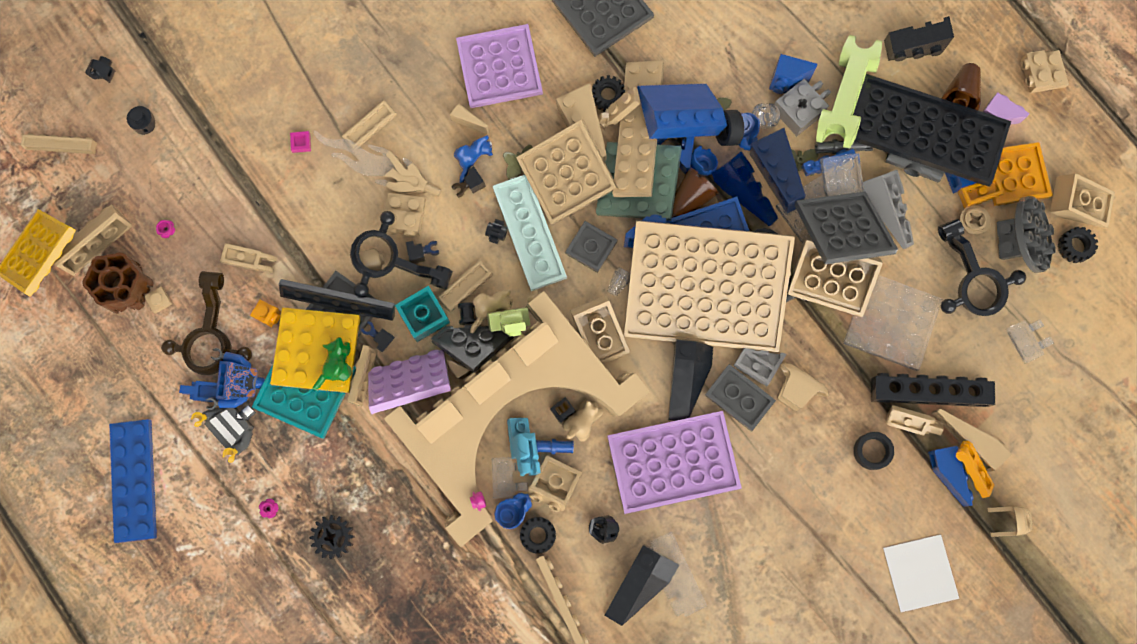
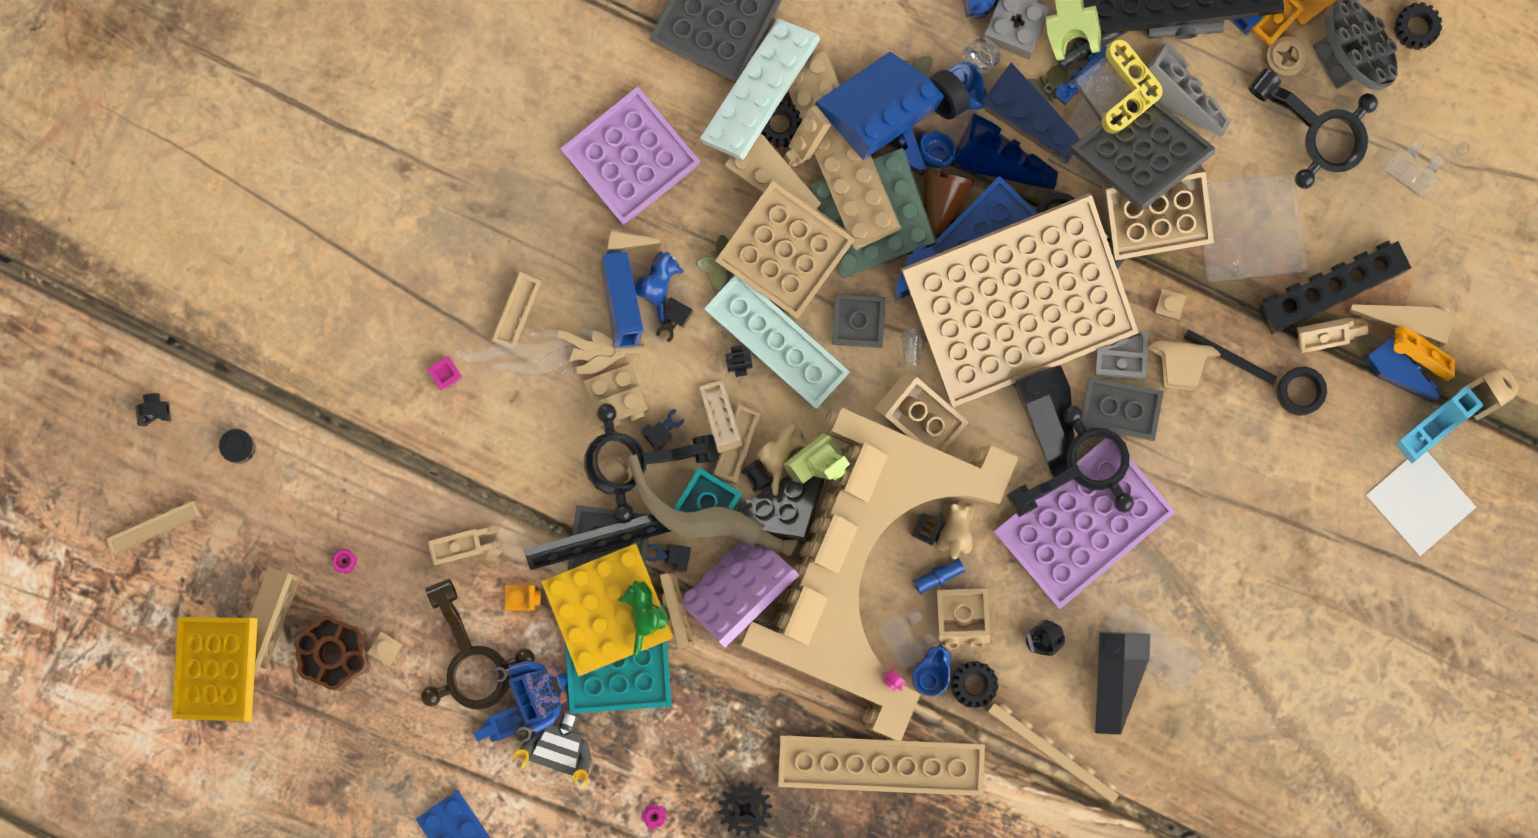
camera: 25 degrees left, 5 degrees up
medium azure plate [507,418,541,476] -> none
none -> blue slope [601,250,643,348]
none -> dark tan animal [627,454,785,555]
none -> tan plate [699,380,743,453]
none -> light aqua plate [700,18,820,160]
none -> tan plate [778,736,985,796]
none -> black piece [1006,405,1134,518]
none -> light yellow beam [1101,40,1163,134]
none -> tan plate [1154,289,1186,321]
none -> black bar [1183,329,1277,385]
none -> medium azure arch [1395,386,1483,464]

